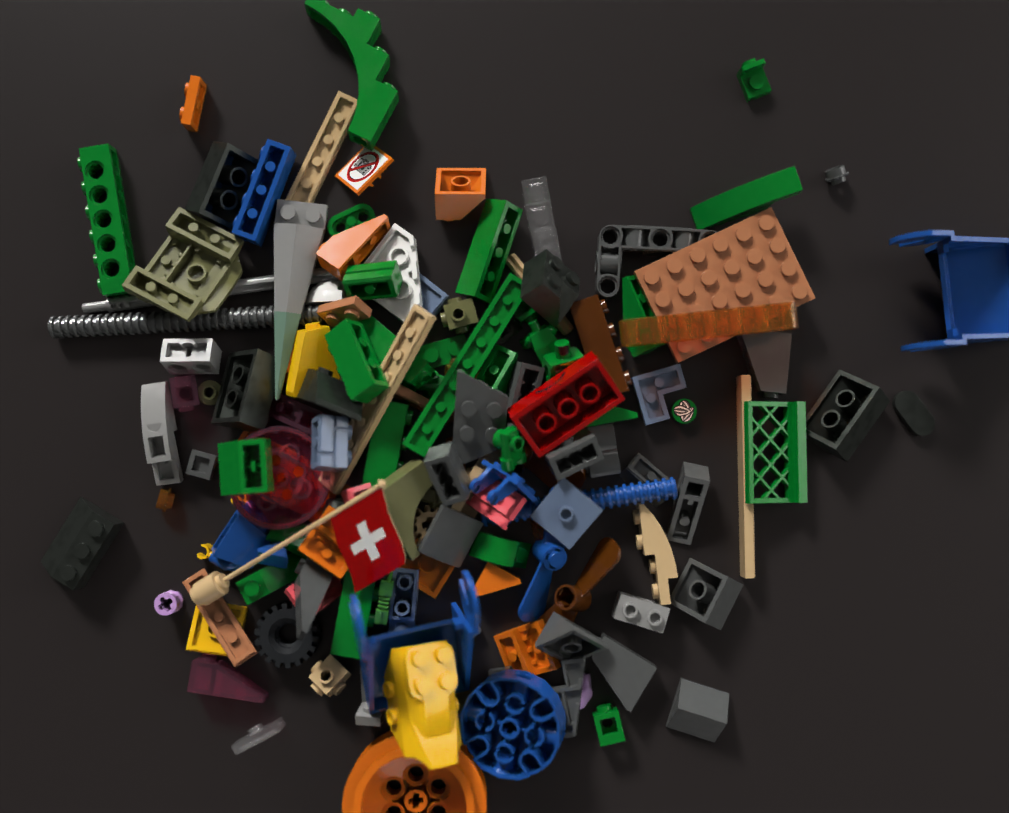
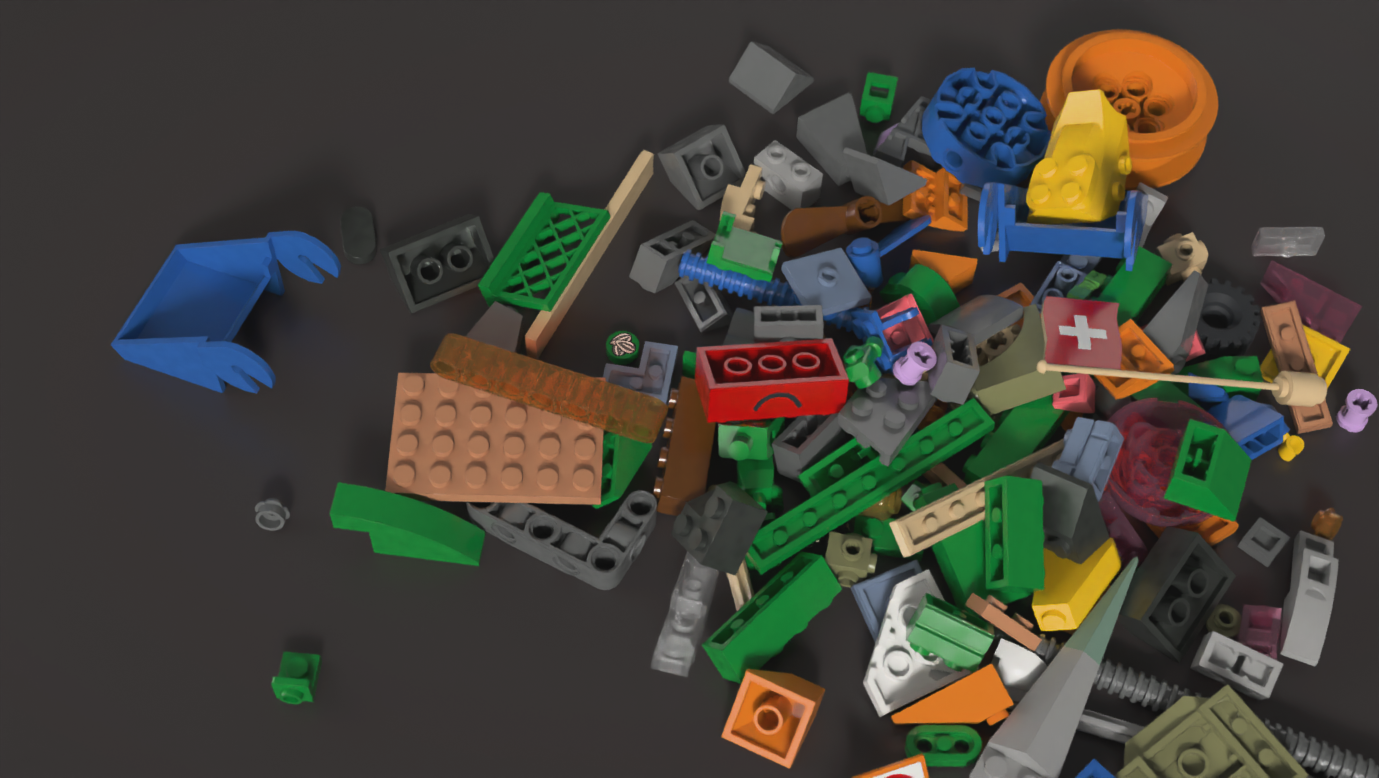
camera: 155 degrees left, 30 degrees down
none -> green piece [706,211,783,282]
none -> lavender bush [893,341,937,386]

